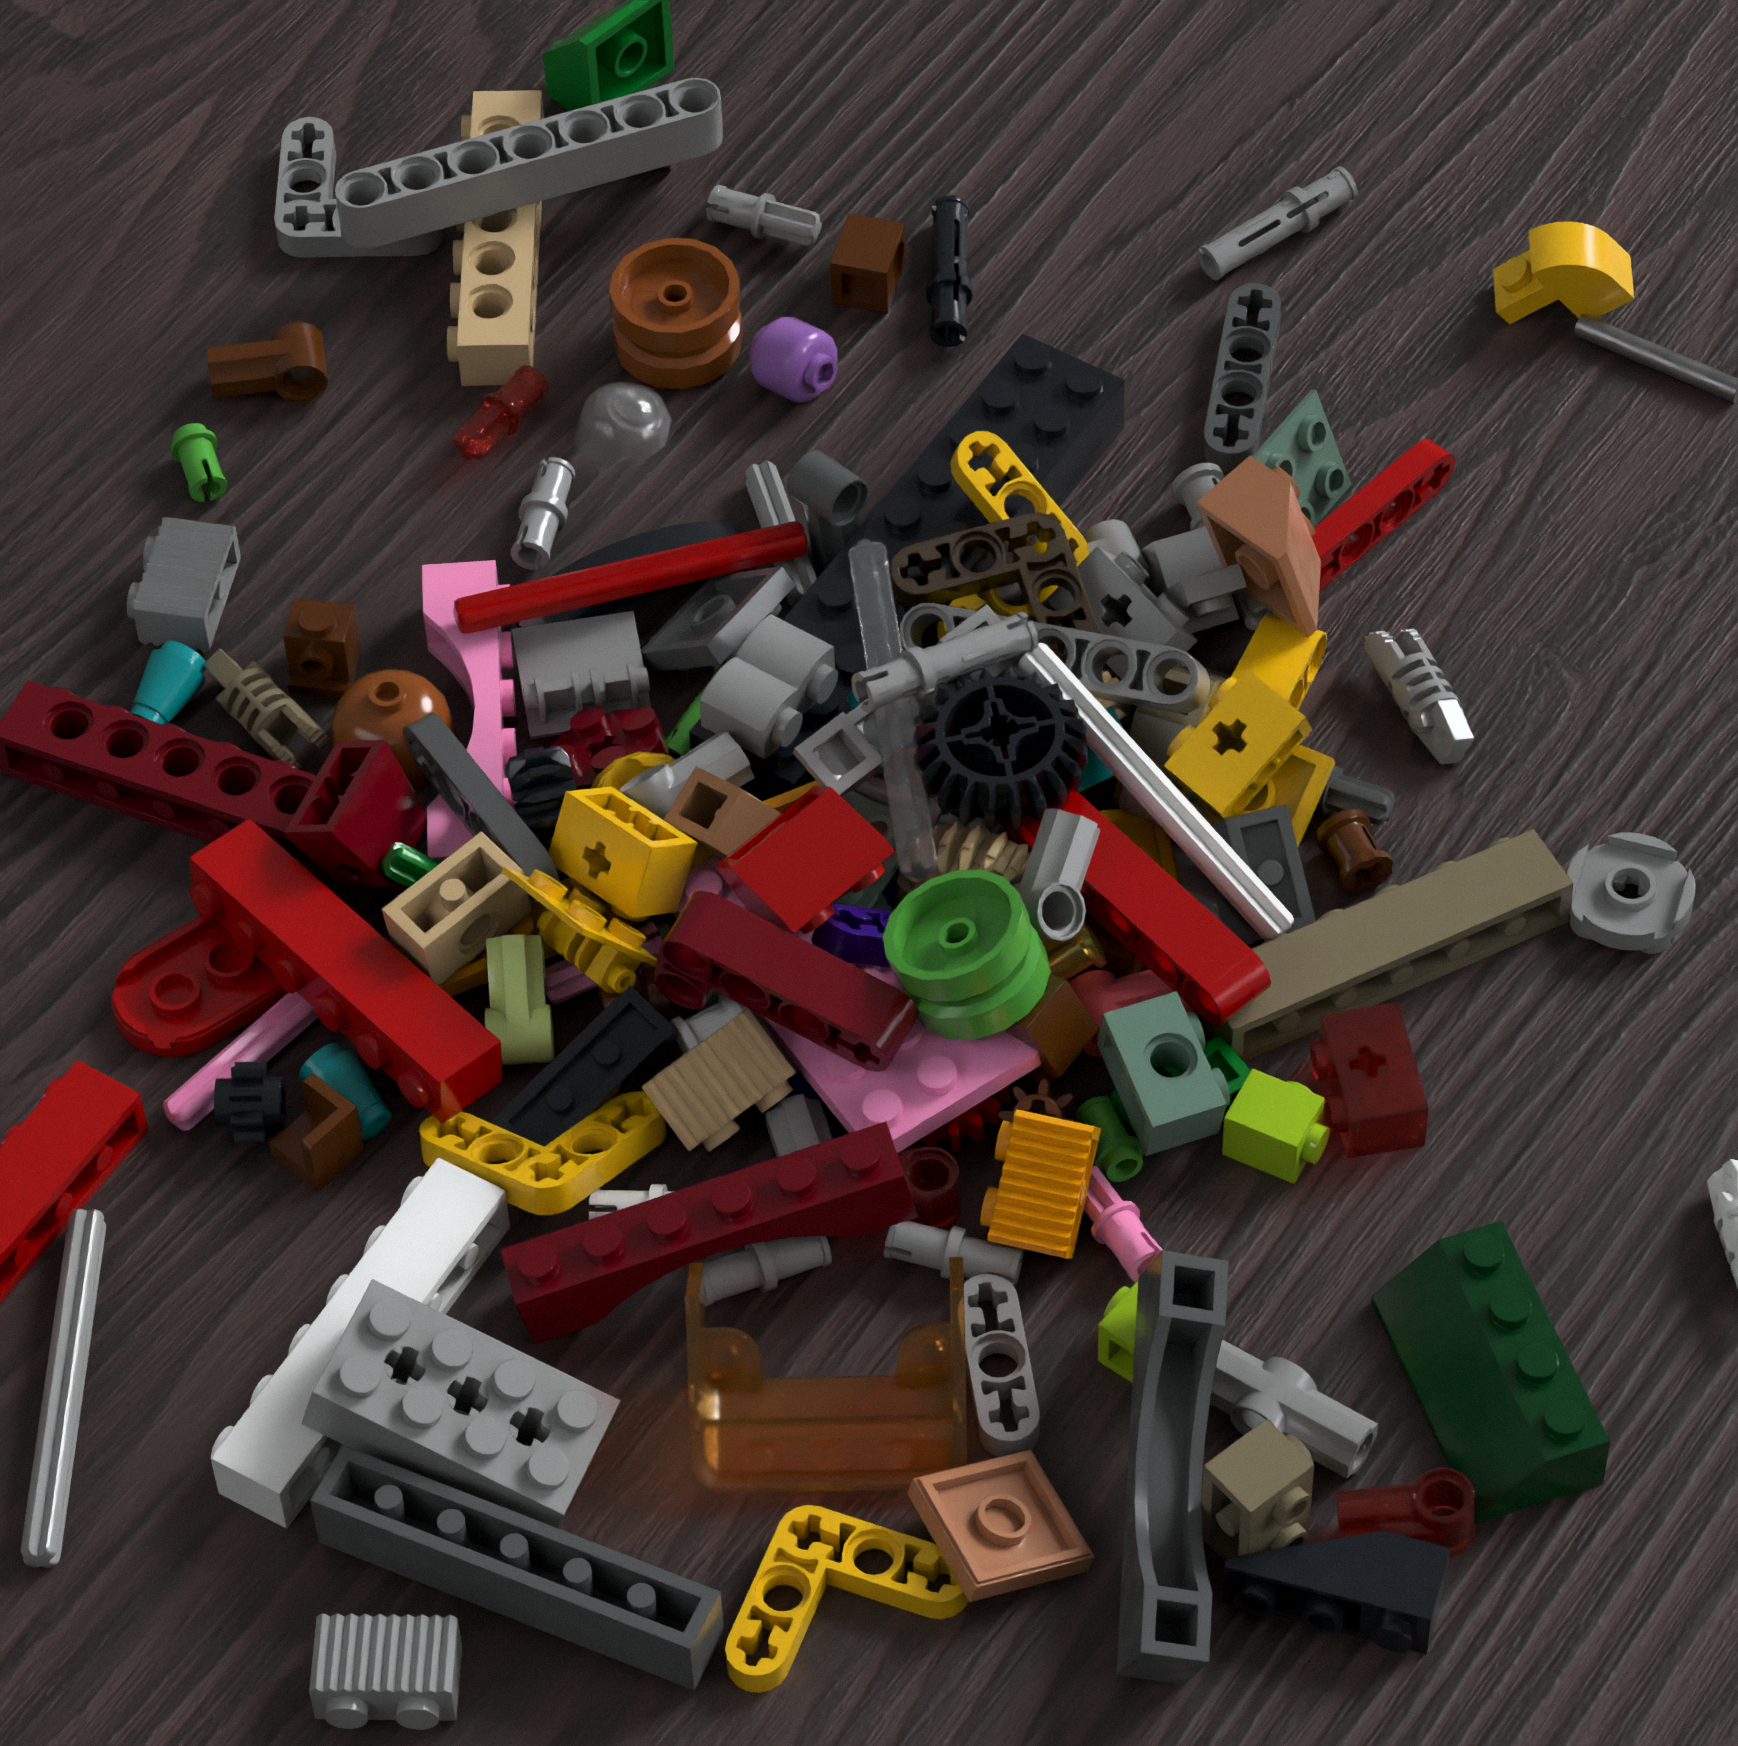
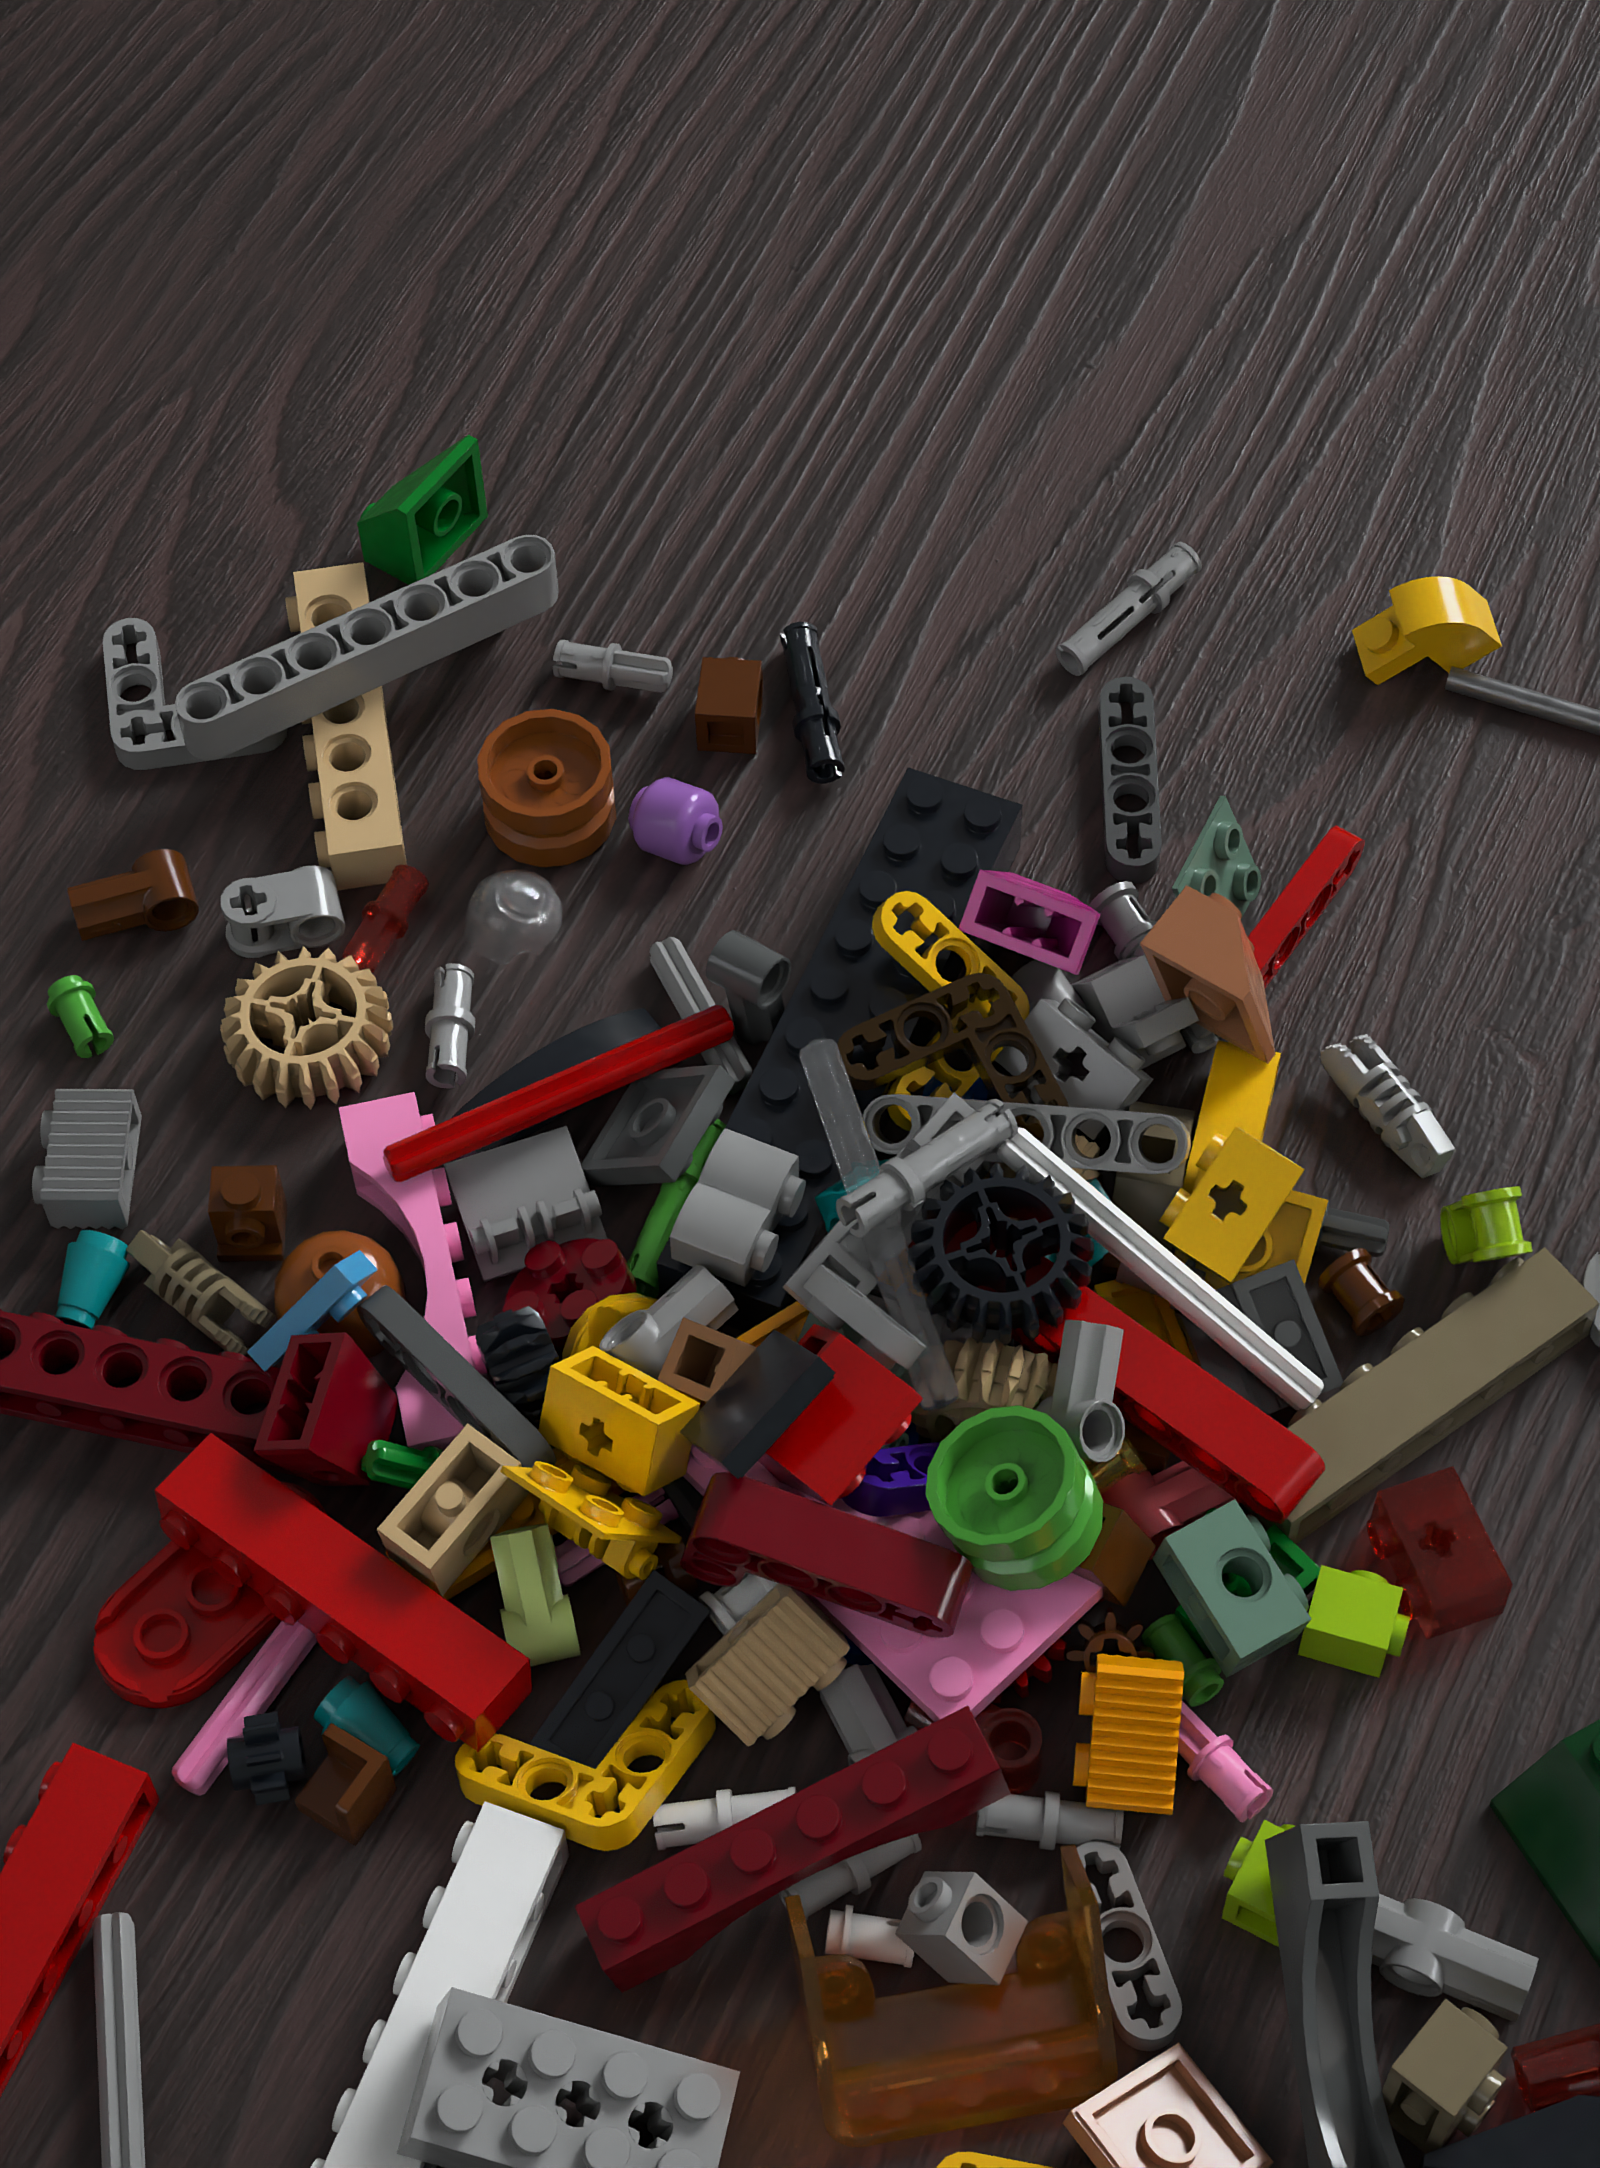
camera: 10 degrees left, 5 degrees up
none -> light grey piece [220,865,345,958]
none -> tan gear [220,946,393,1110]
none -> dark azure plate [247,1250,378,1372]
none -> black tile [680,1329,835,1479]
none -> light grey plate [803,1264,926,1370]
none -> white pin [825,1904,914,1968]
none -> light grey brick [895,1871,1028,1985]
none -> dark pink slope [958,870,1101,975]
none -> lime piece [1440,1186,1533,1265]

